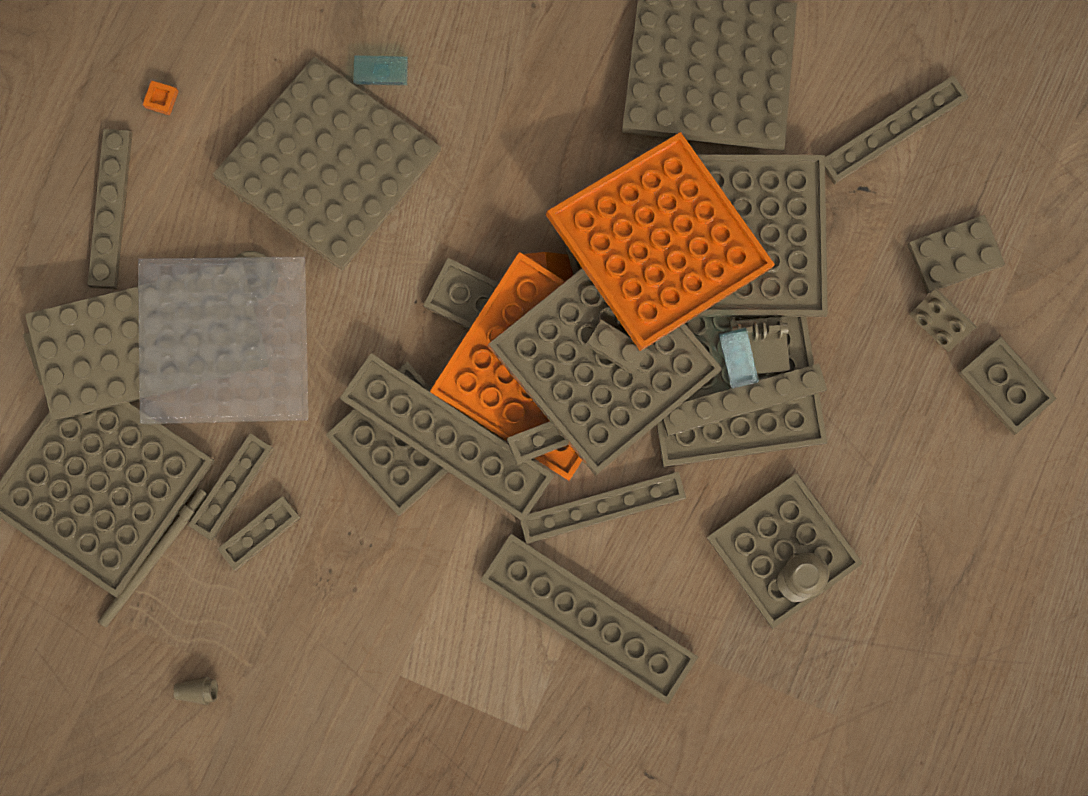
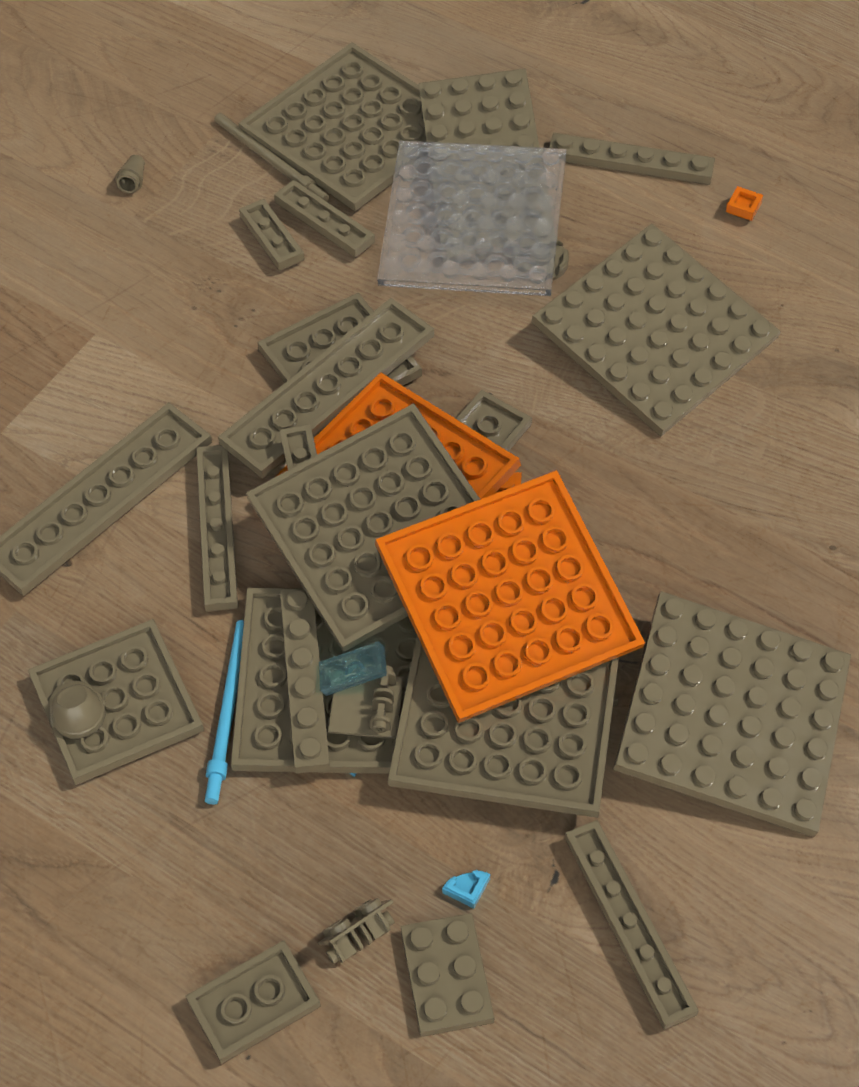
camera: 95 degrees right, 25 degrees down
clear light blue plate [353,56,408,85] -> none
dark tan plate [585,320,649,374] -> none
none -> medium azure bar [204,620,244,805]
none -> medium azure tile [442,870,491,909]

